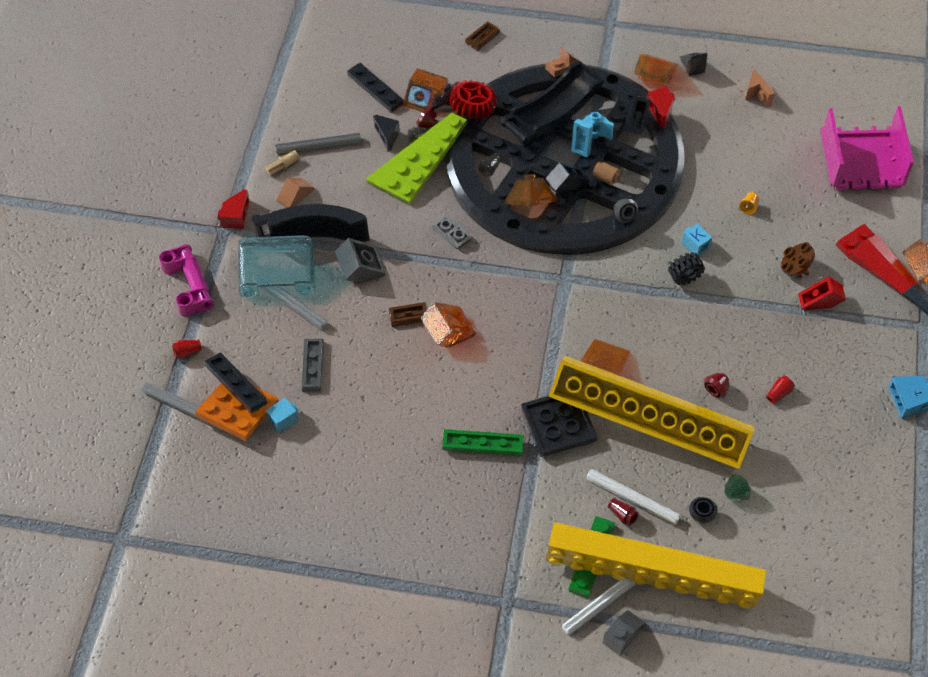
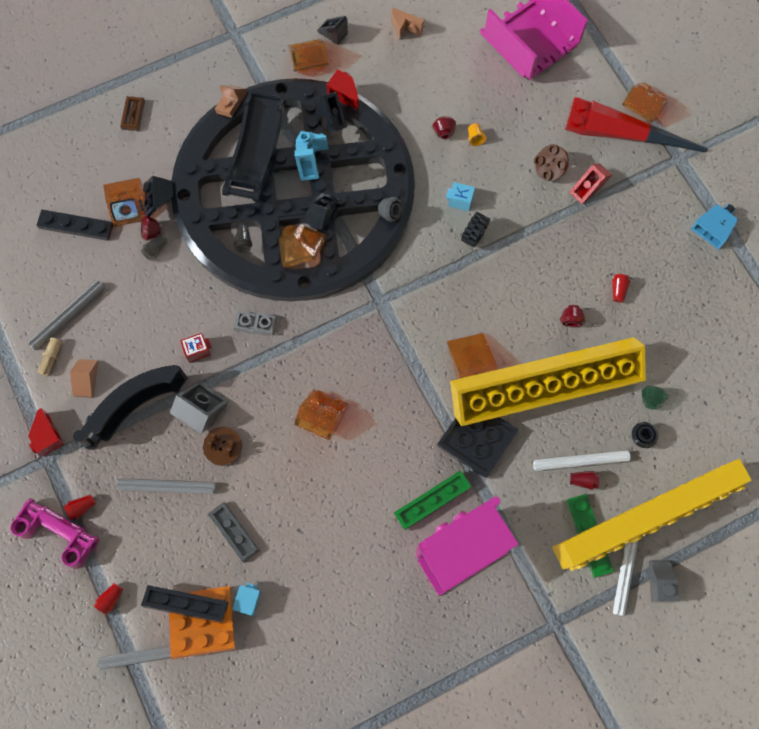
camera: 40 degrees left, 15 degrees up
clear light blue windscreen [238,236,316,297] -> none
lime wing [365,113,467,205] -> none
black slope [373,115,400,151] -> none
reddish brown tile [389,302,429,327] -> none
red gear [450,79,497,120] -> none
medium nougat brick [593,162,621,186] -> none
none -> red cone [63,494,96,520]
none -> red brick [180,333,212,363]
none -> reddish brown plate [203,427,243,466]
none -> dark pink windscreen [415,497,519,596]
none -> dark red cone [432,116,456,139]

